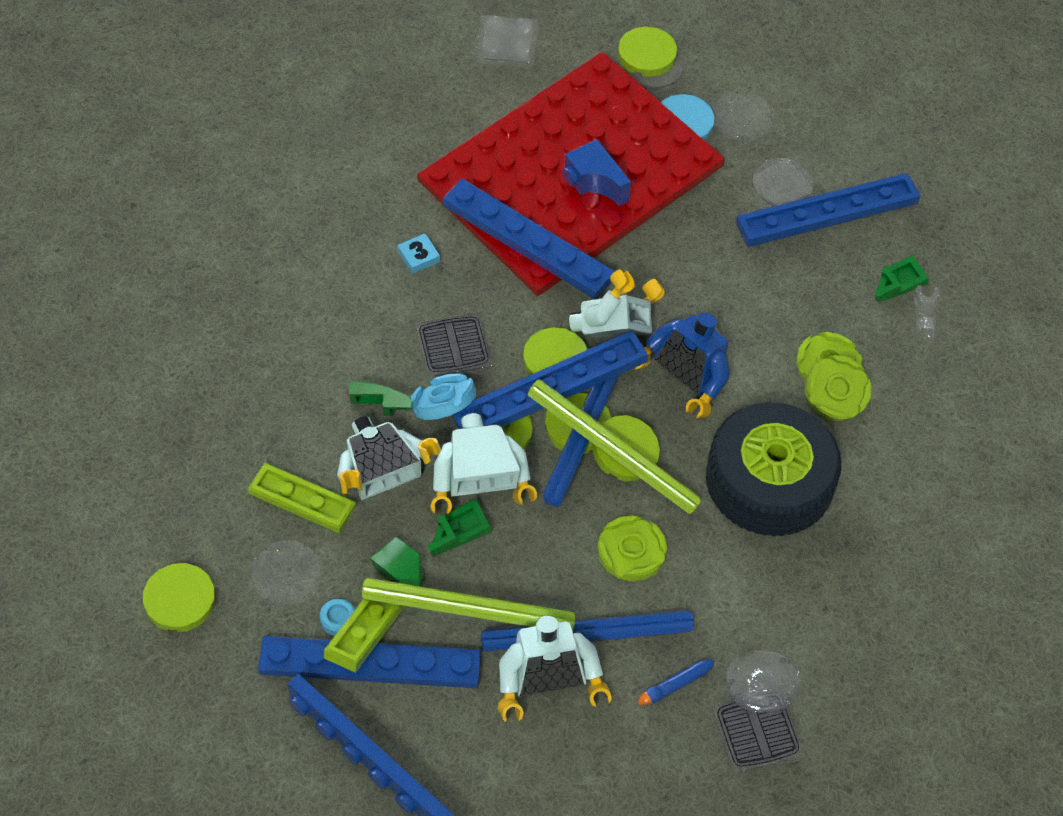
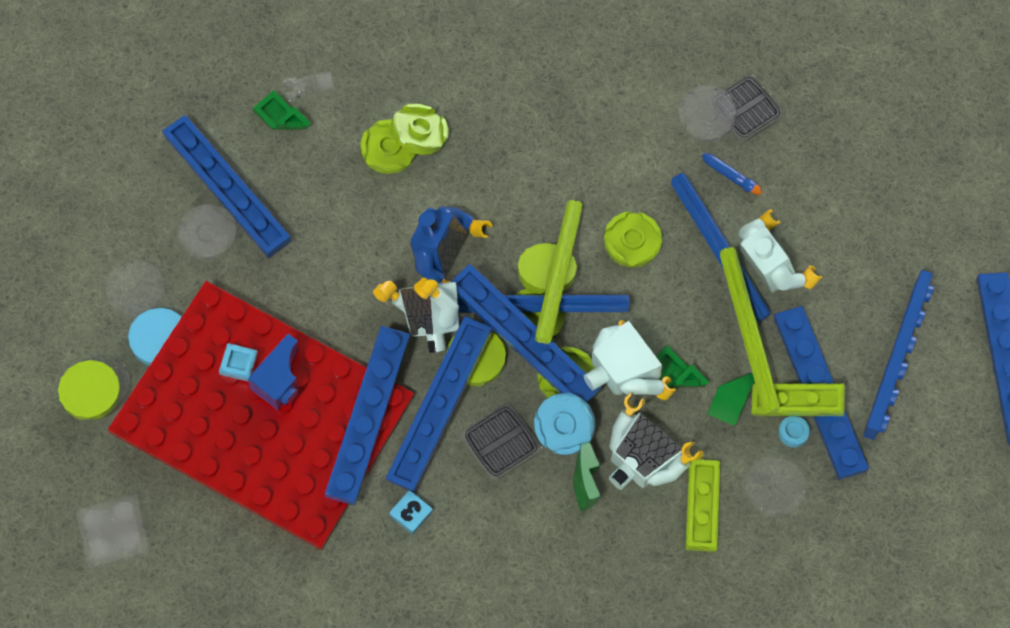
camera: 110 degrees left, 10 degrees up
lime tile [143,563,215,632] -> none
black wheel [706,402,841,536] -> none
none -> medium azure tile [219,343,258,381]
none -> blue plate [386,316,493,493]

